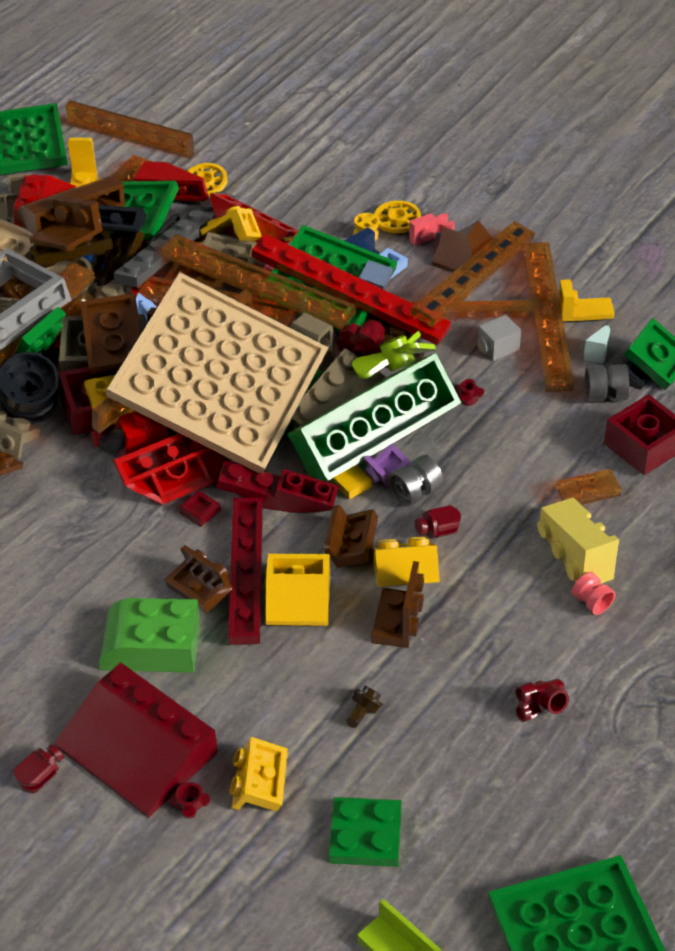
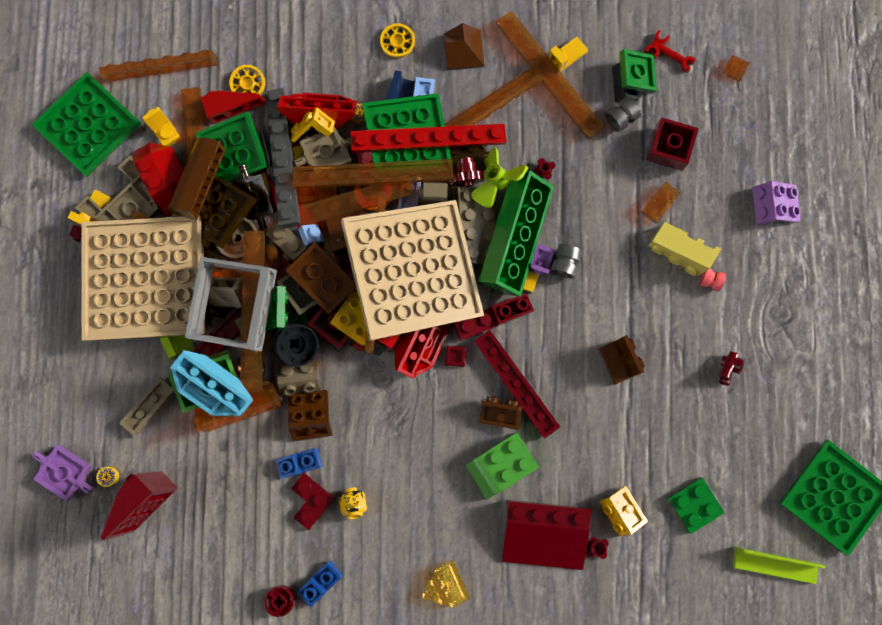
camera: 35 degrees left, 35 degrees up
dark red arm [14,743,65,793] -> none
reddish brown bracket [29,195,103,252] -> none
black slope [98,205,147,233] -> none
yellow slope [266,554,330,626] -> none
reddish brown bracket [323,505,378,568] -> none
dark brown plate [346,685,383,728] -> none
yellow wheel [353,213,379,240] -> none
sand blue tile [359,260,393,289] -> none
yellow slope [372,537,440,587] -> none
coral plate [409,213,454,246] -> none
clear orange tile [410,221,535,327] -> none
dark red arm [415,505,461,538] -> none
light grey brick [477,314,521,361] -> none
light aqua slope [584,325,611,364] -> none

